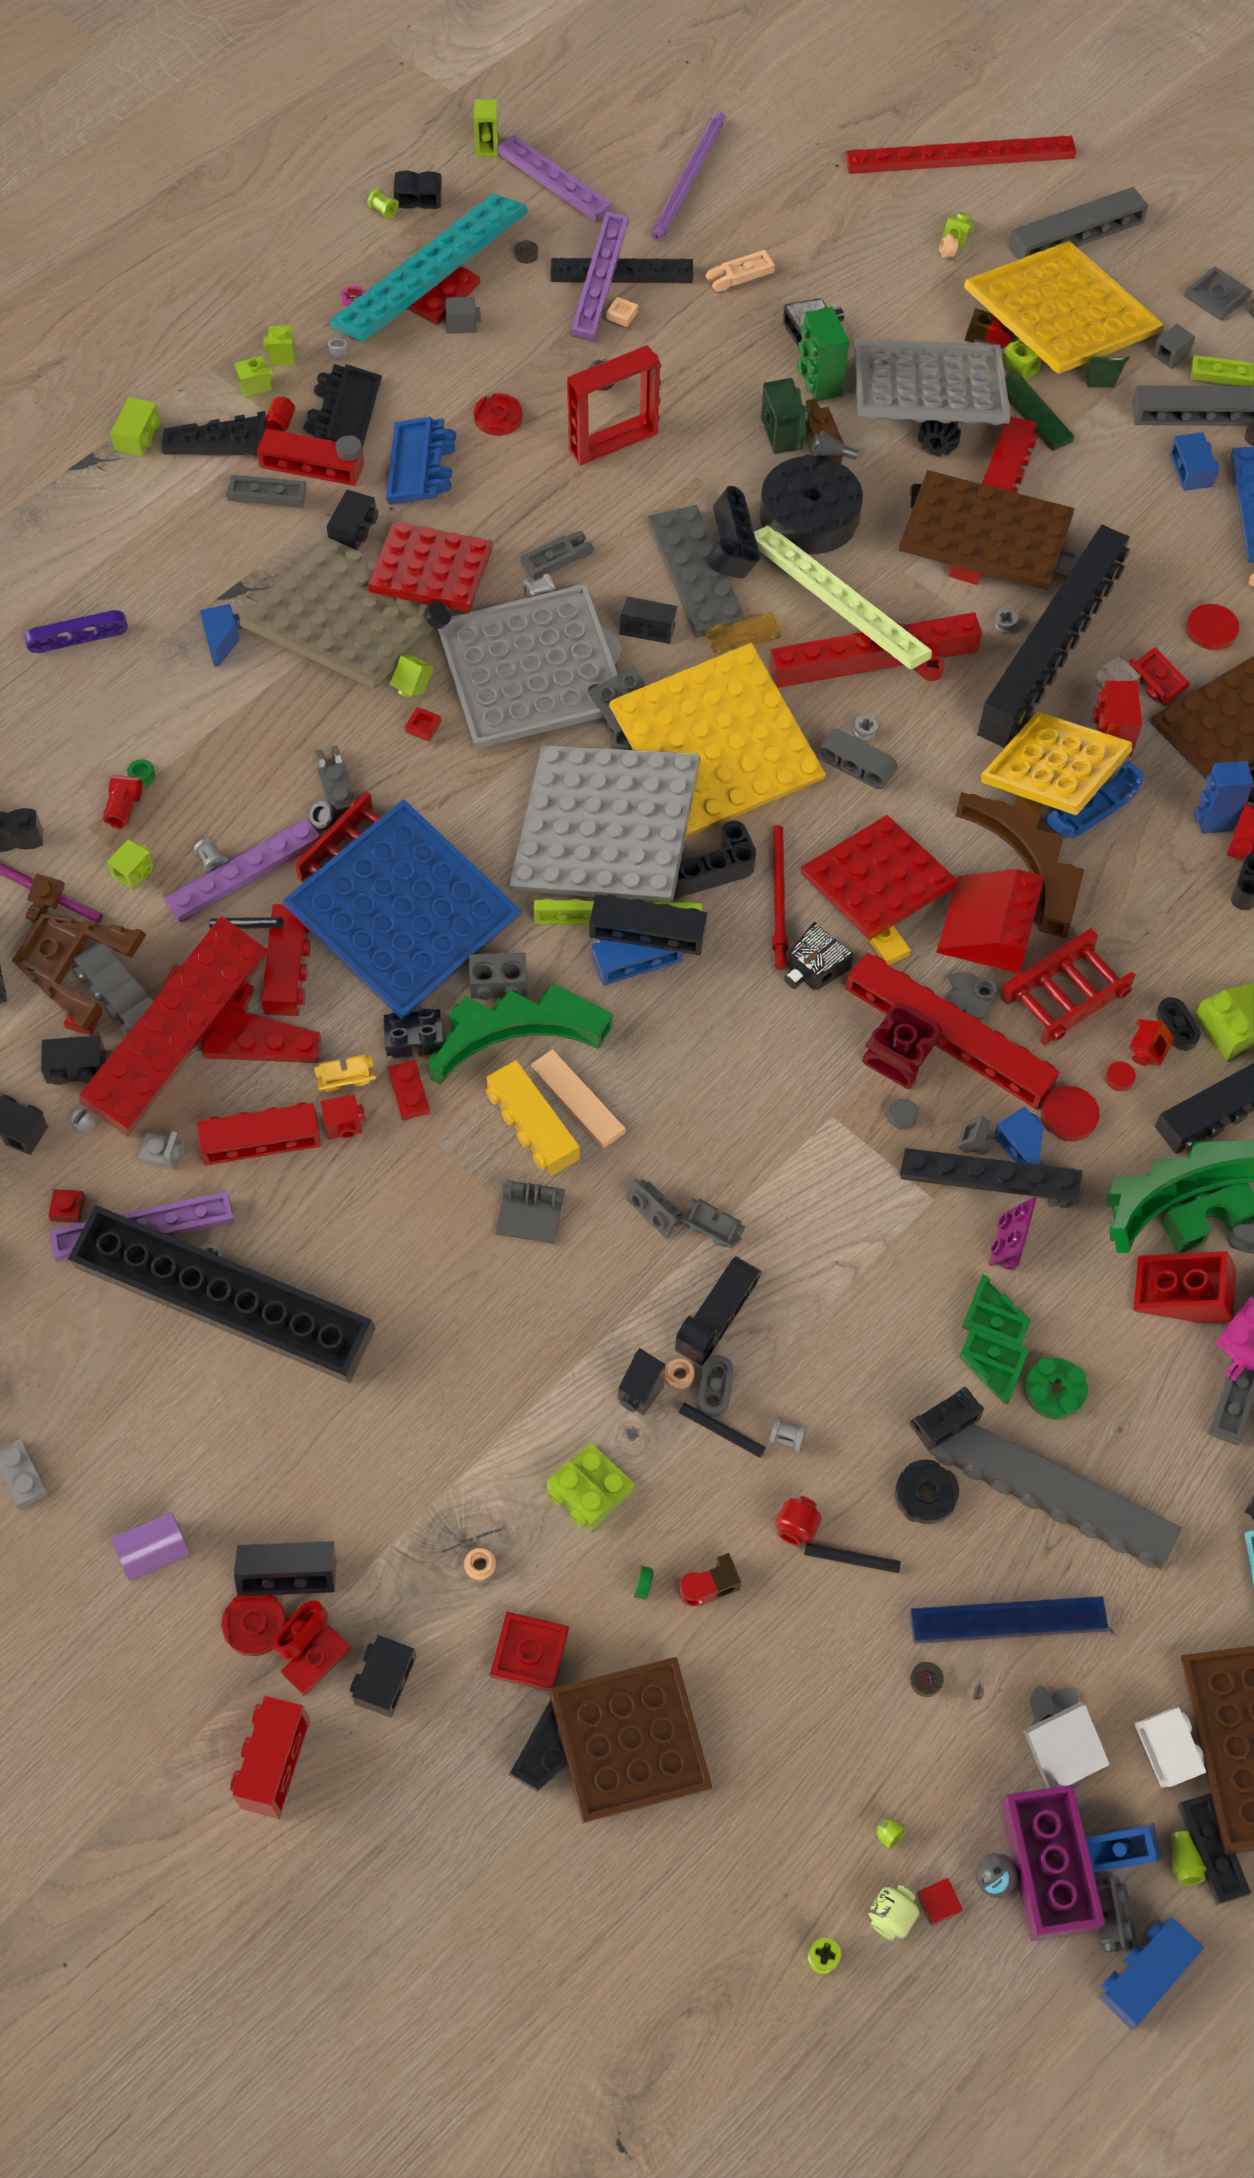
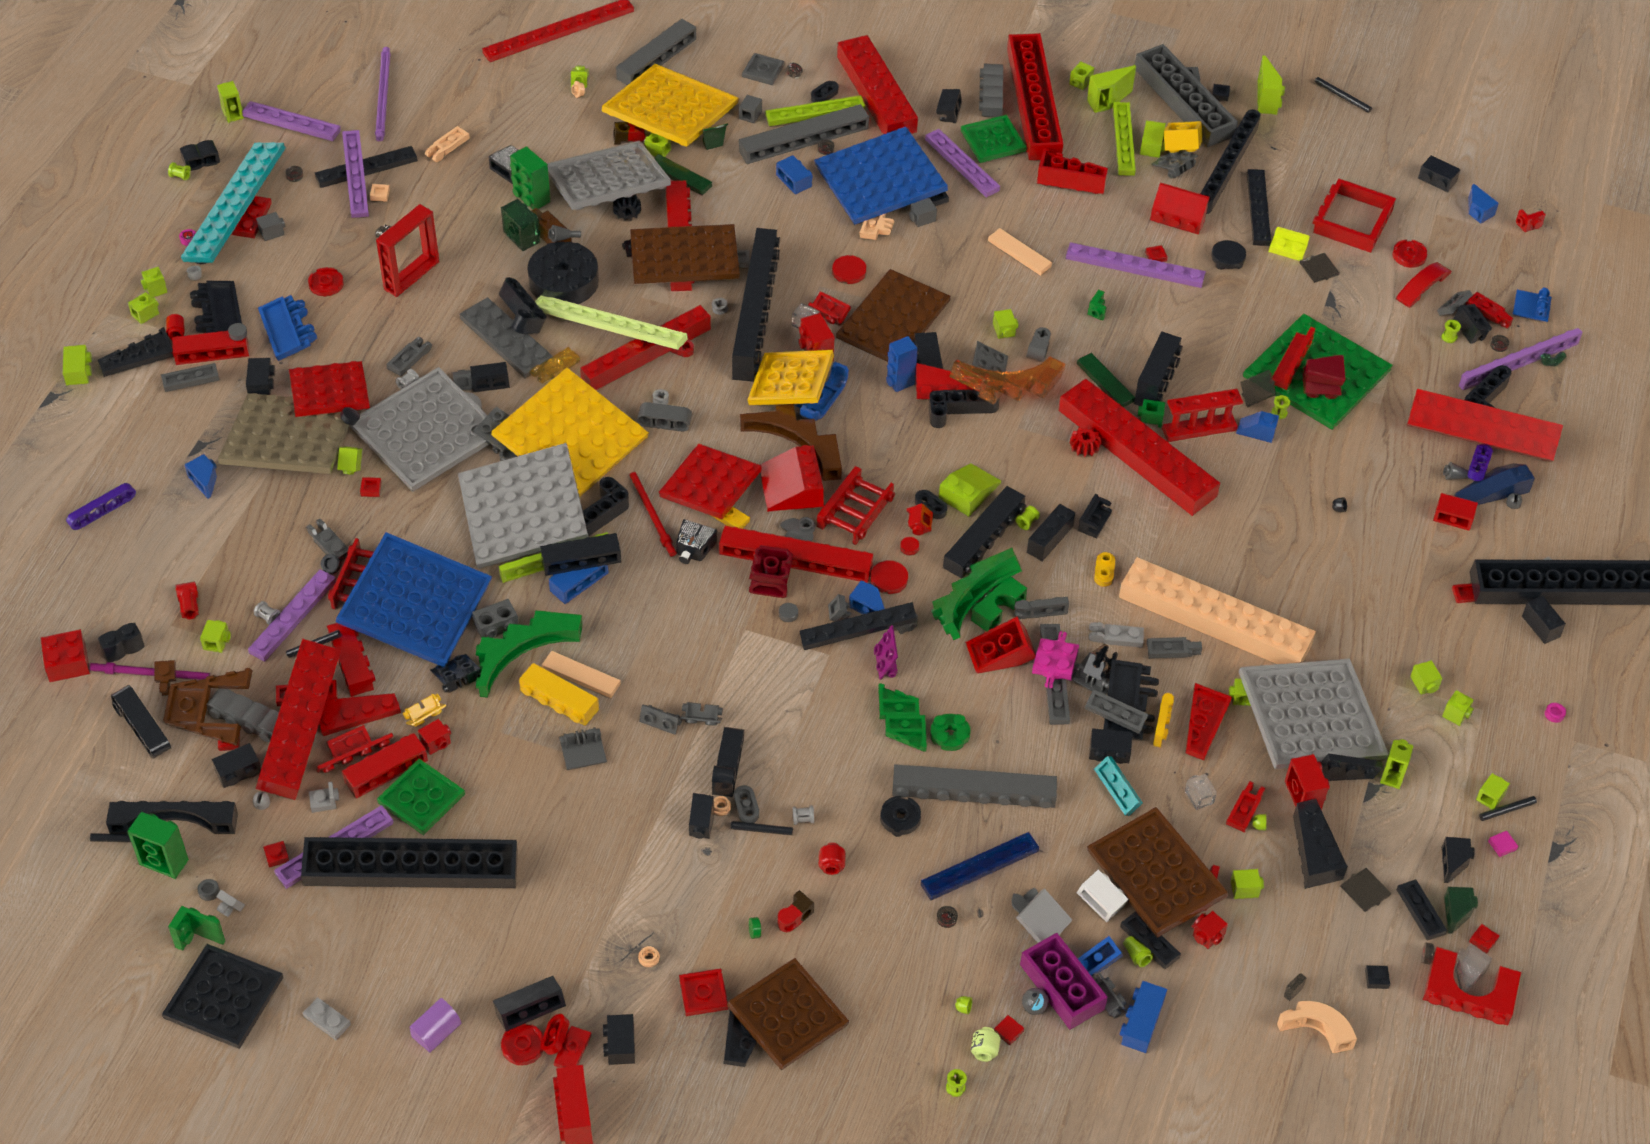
camera: 25 degrees left, 10 degrees down
green tile [127,759,156,787] -> none
red plate [387,1060,430,1121] -> none
lime plate [546,1443,636,1532] -> none
black bar [804,1543,901,1574] -> none
black hinge [909,1387,984,1451] -> none
none -> red bracket [316,725,394,774]
none -> green plate [377,758,465,835]
none -> dark grey tile [452,369,473,391]

